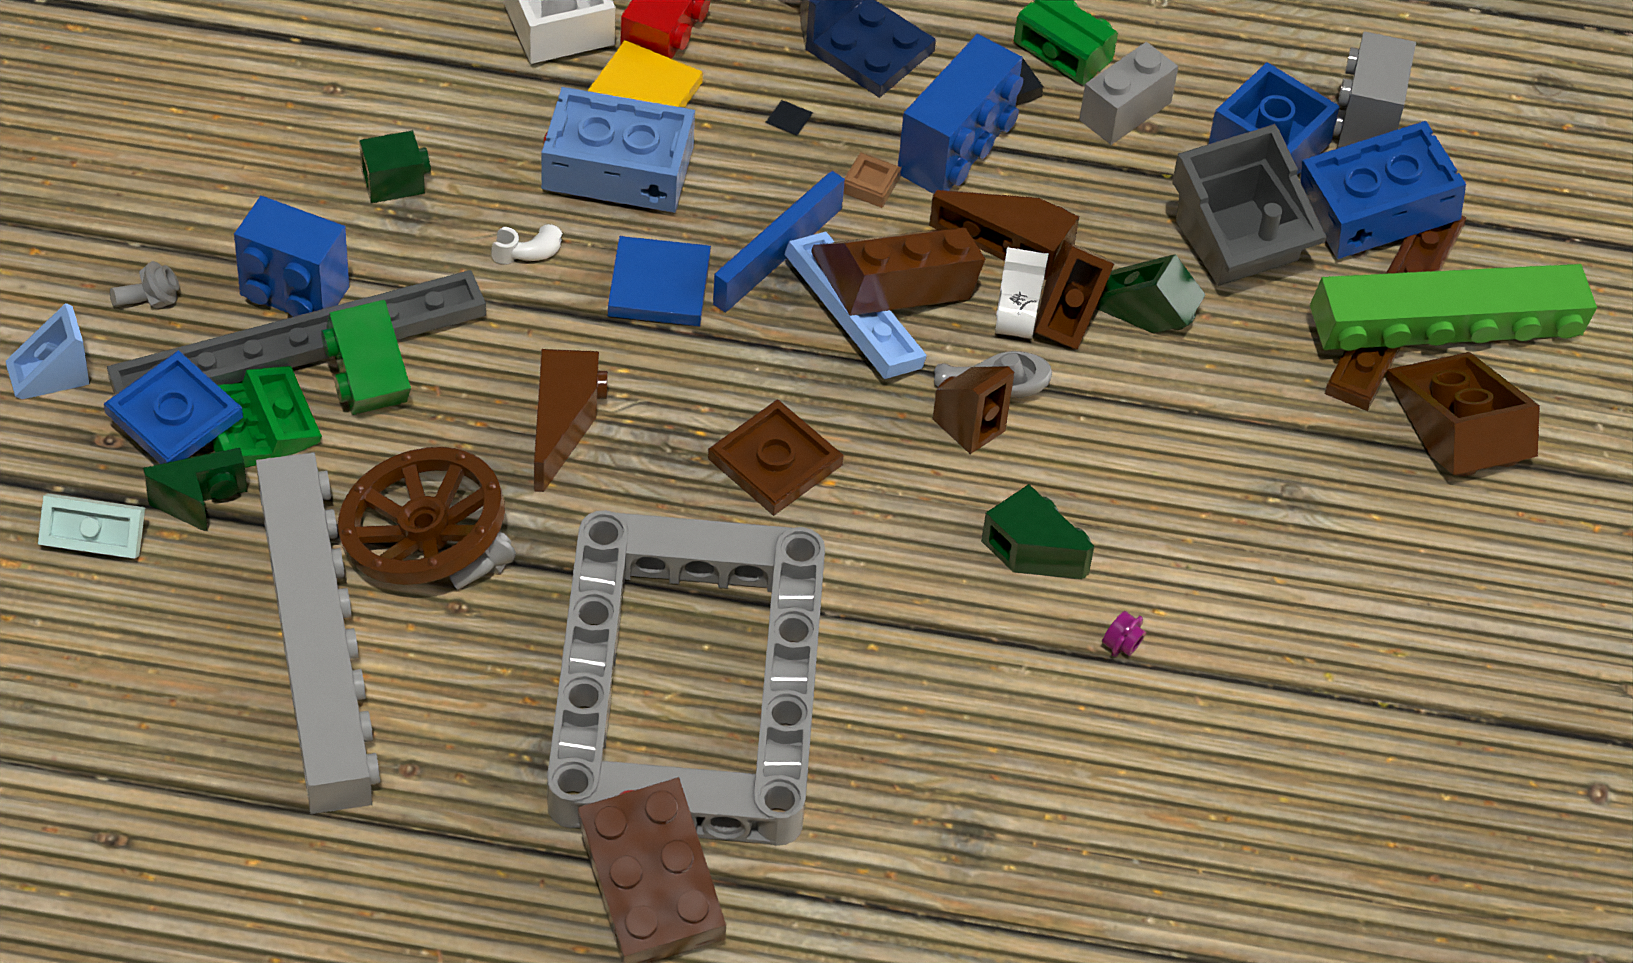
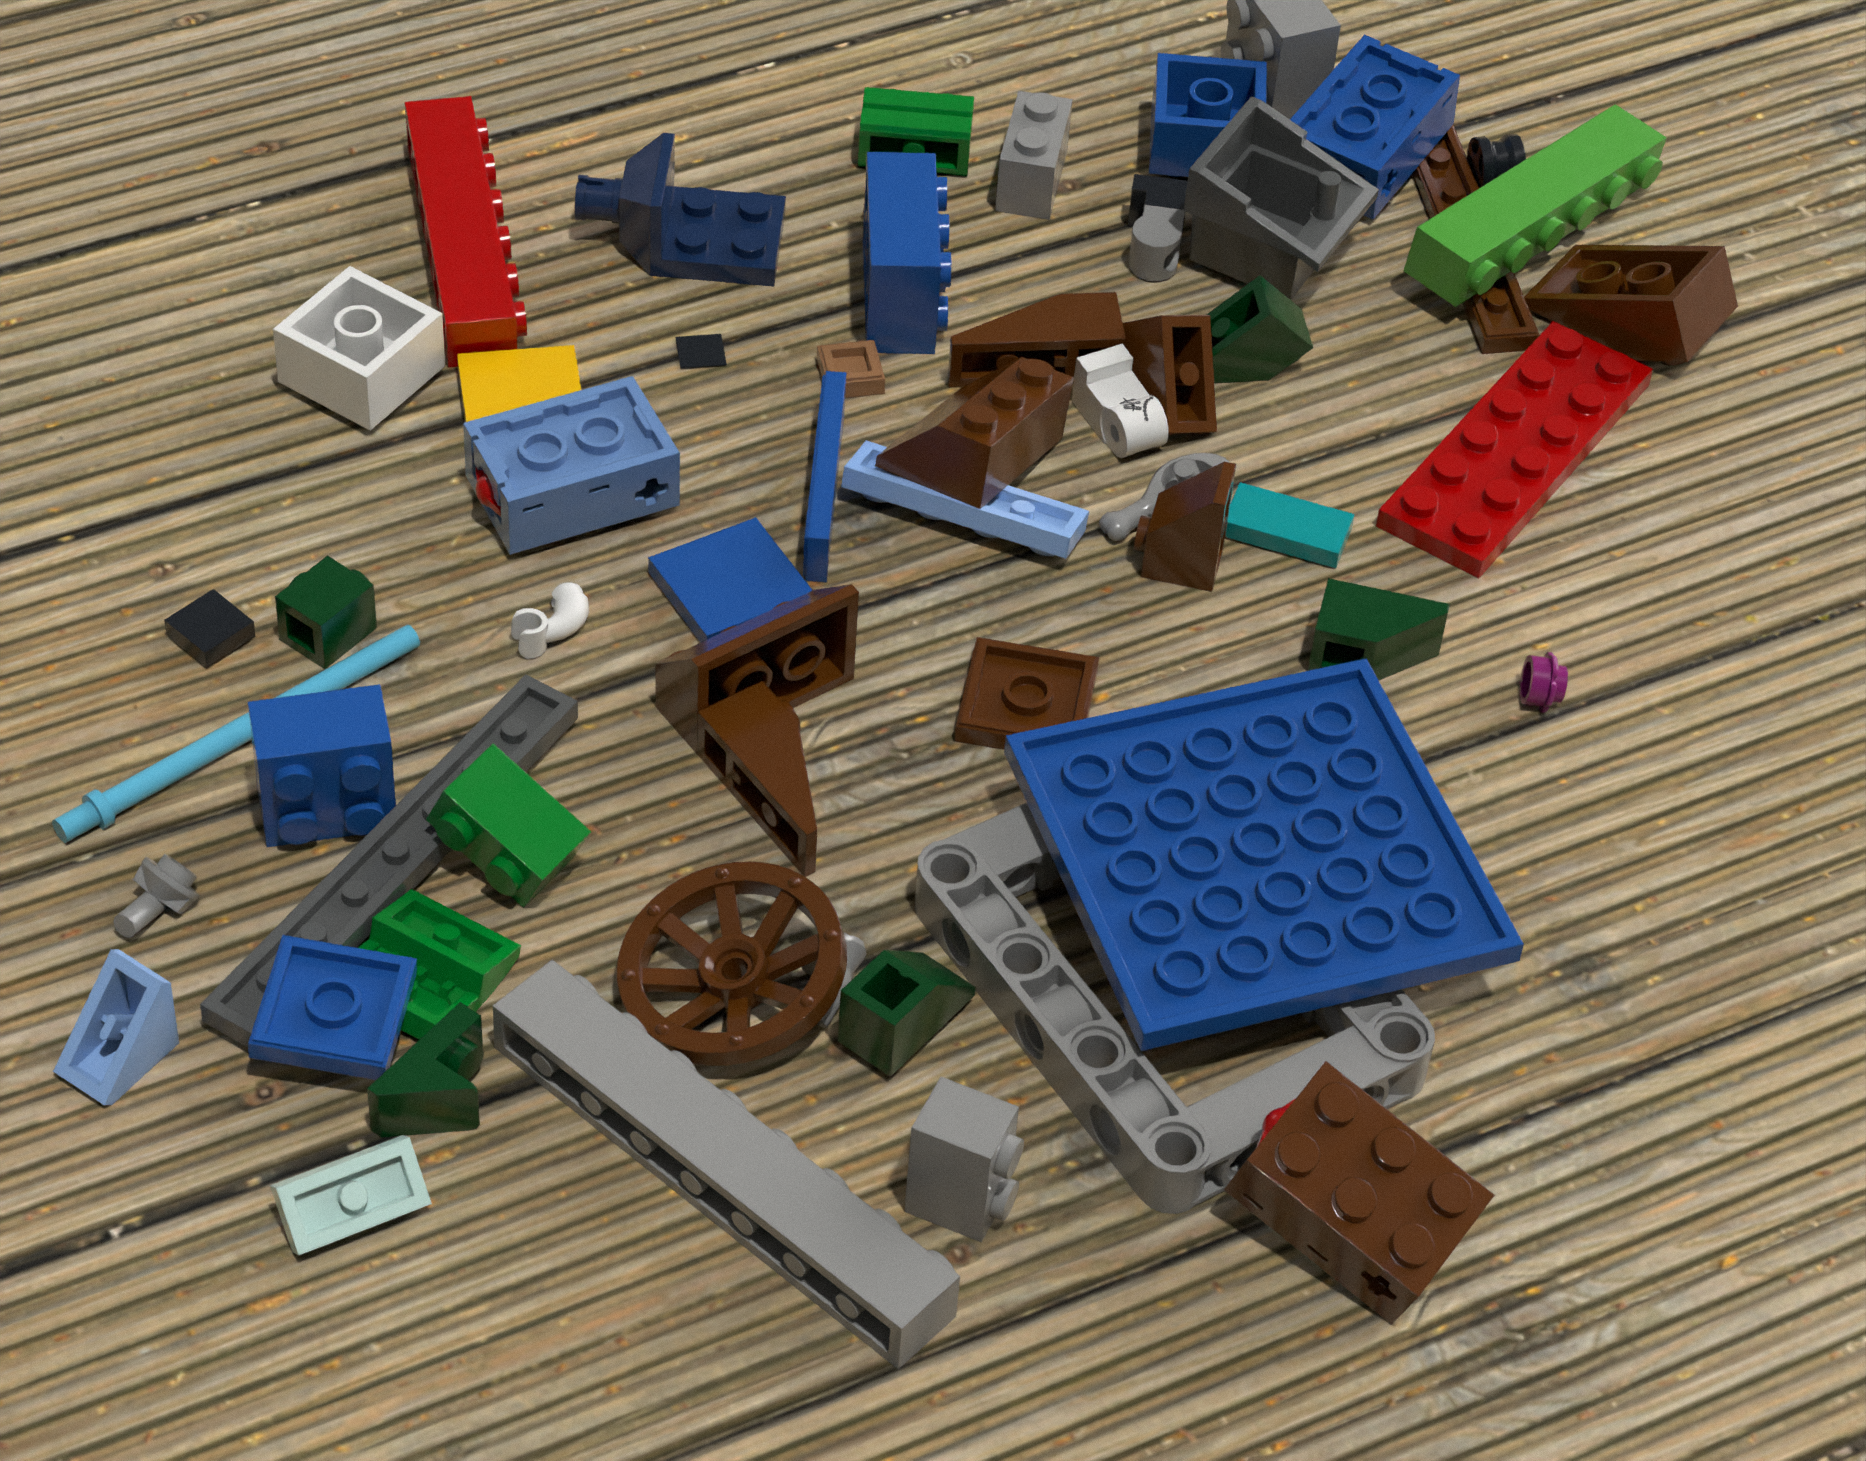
camera: 35 degrees left, 5 degrees down
none -> medium azure bar [52,625,420,843]
none -> black tile [164,589,256,668]
none -> reddish brown slope [655,584,859,754]
none -> dark green slope [838,950,976,1077]
none -> light grey brick [905,1077,1024,1243]
none -> blue plate [1004,659,1524,1051]
none -> light grey leg [1127,174,1188,281]
none -> teal tile [1226,482,1355,568]
none -> red plate [1376,321,1653,579]
none -> black wheel [1467,134,1526,188]

